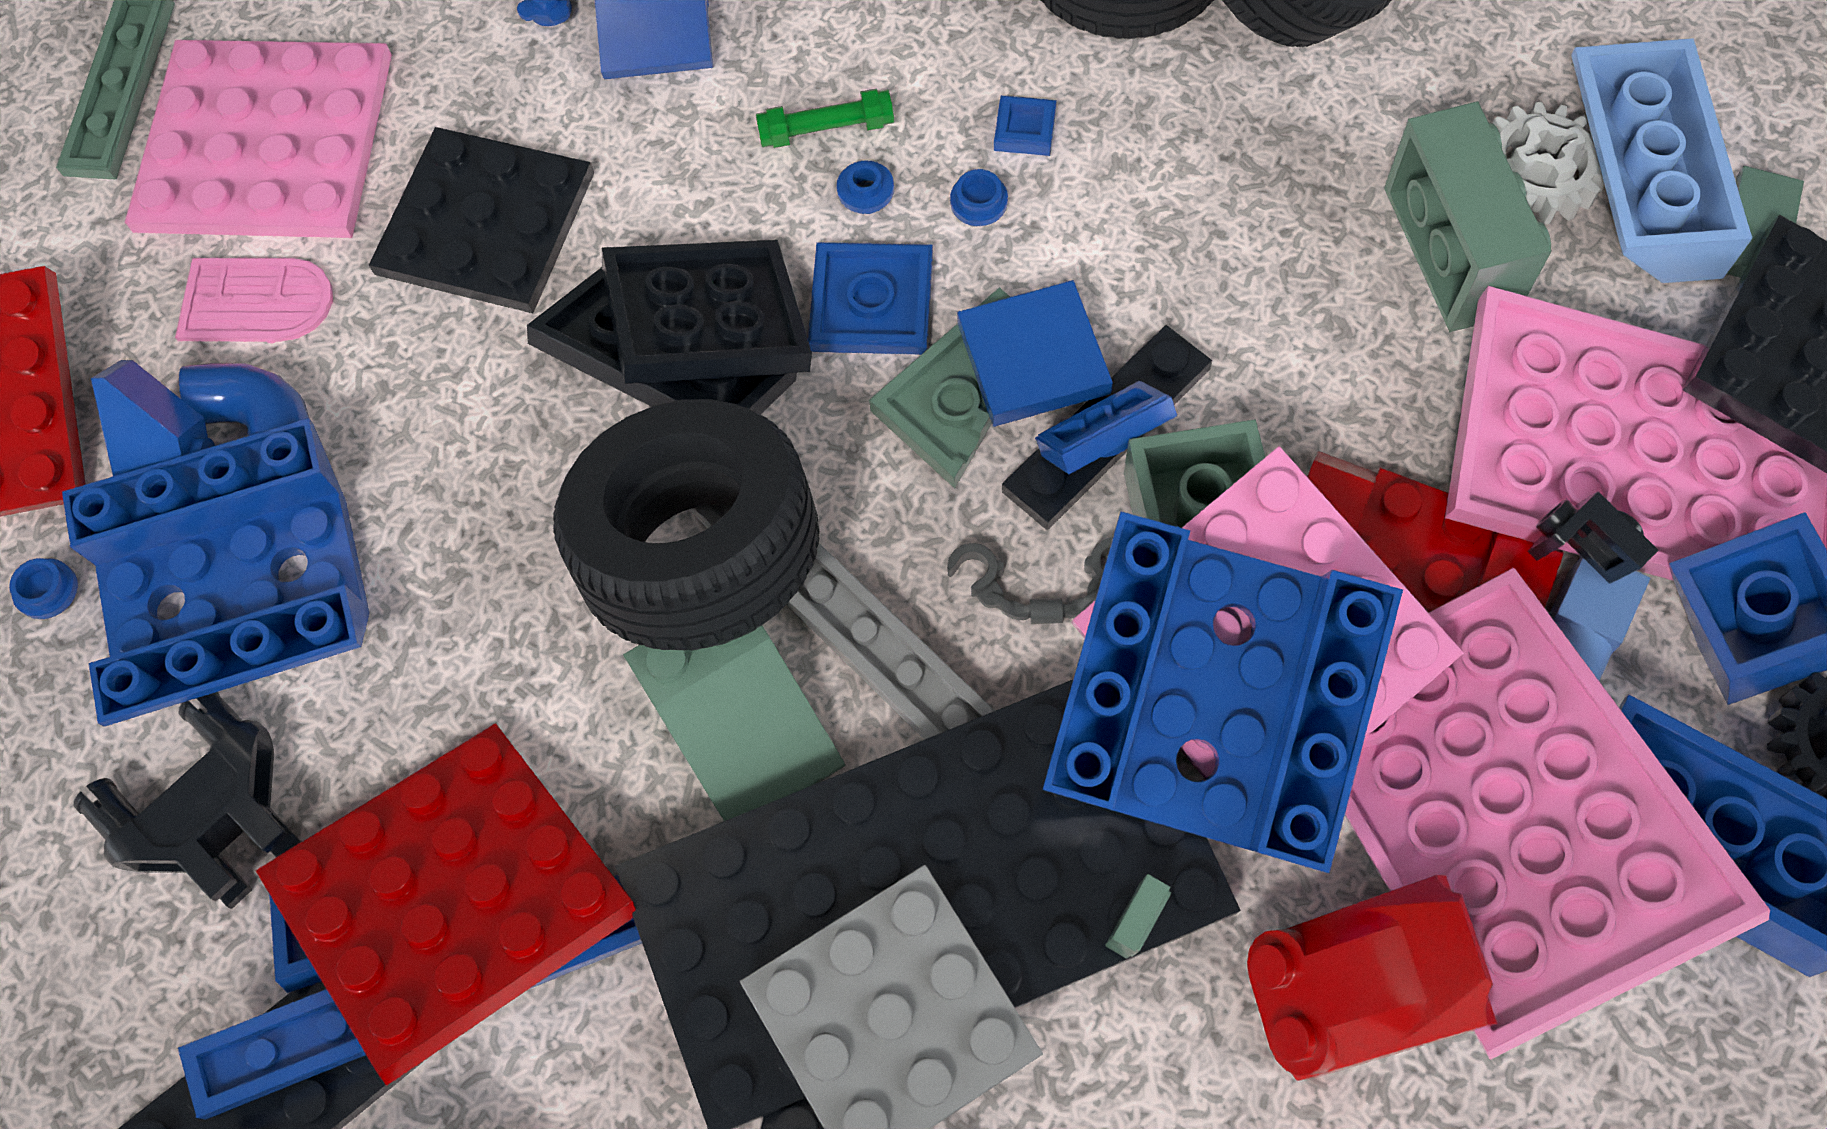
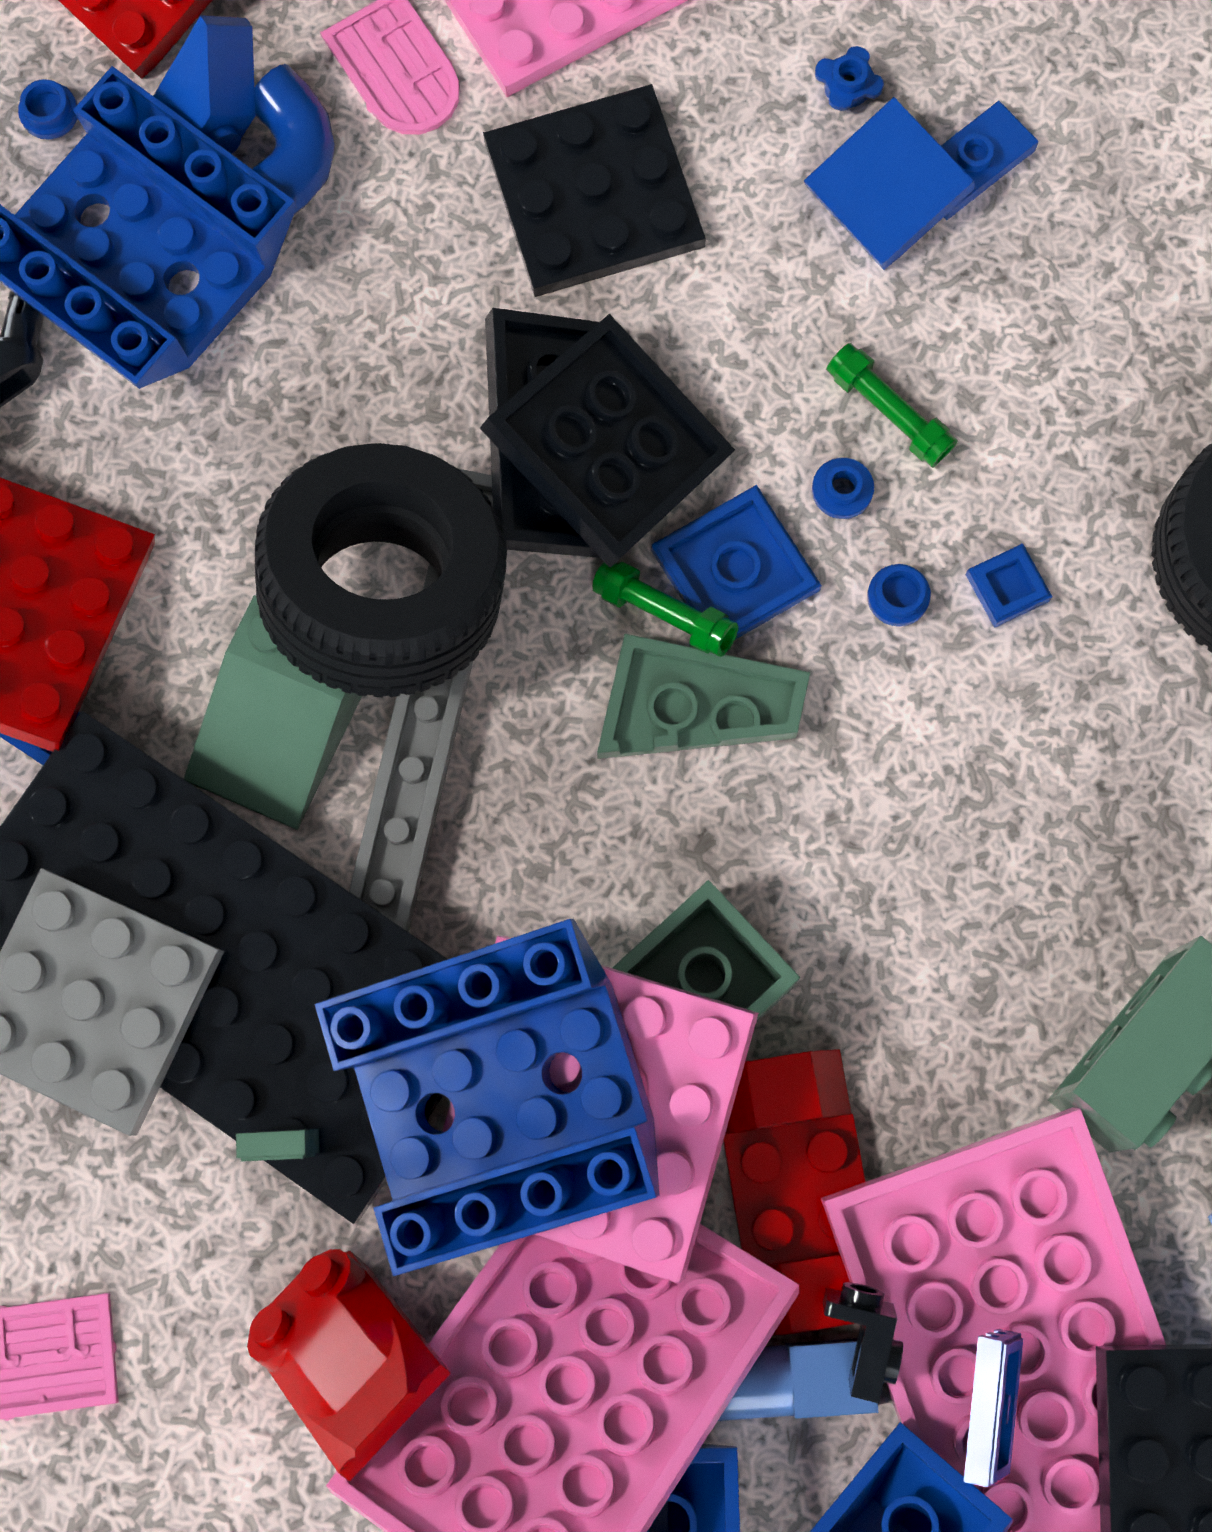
camera: 55 degrees right, 10 degrees up
dark grey piece [947,537,1113,624] -> none
blue tile [957,280,1113,427] -> none
black plate [1002,325,1212,531] -> none
blue plate [1035,381,1177,474] -> none
none -> green bar [592,562,738,657]
none -> tile [964,1329,1023,1487]

